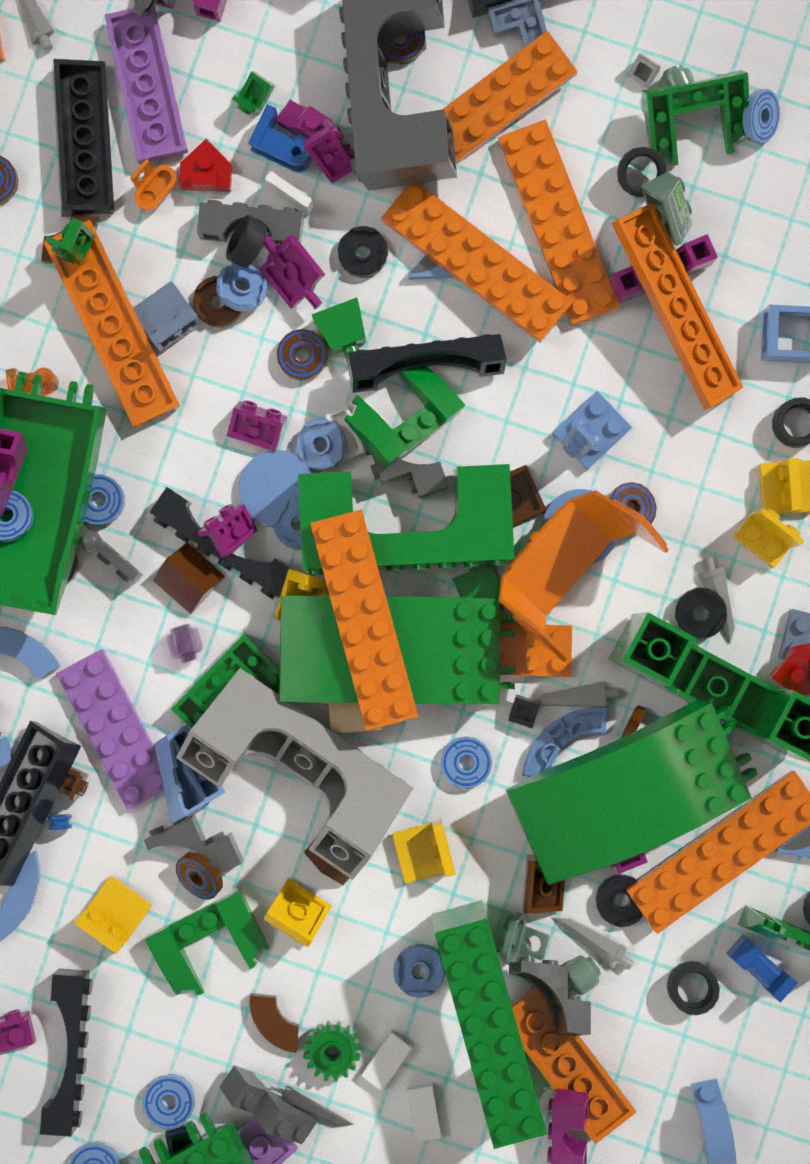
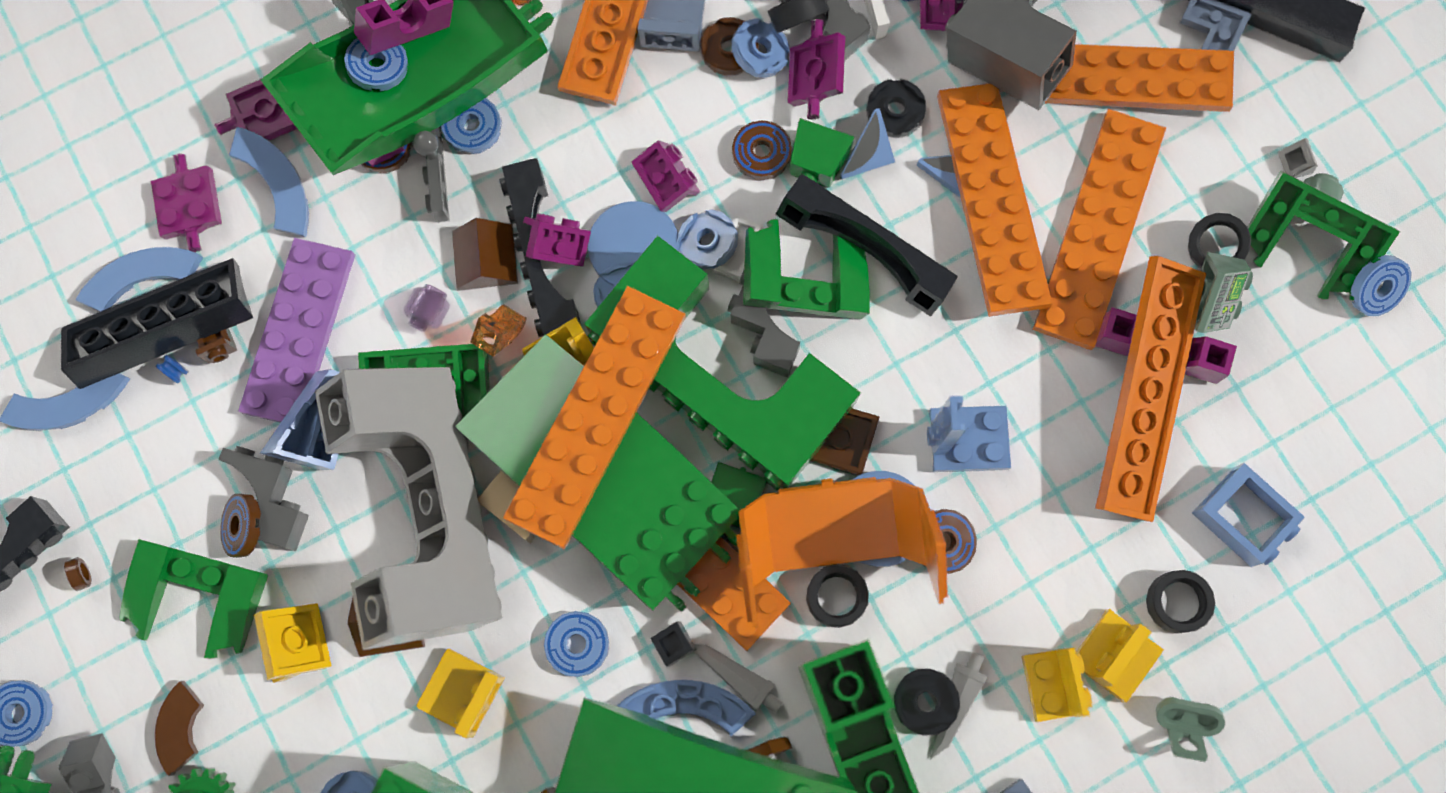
camera: 45 degrees right, 10 degrees down
yellow bracket [74,876,152,954] -> none
none -> reddish brown tile [64,557,92,591]
none -> clear orange leg [470,304,526,357]
none -> black tyre [806,564,869,628]
none -> tile [839,108,895,180]

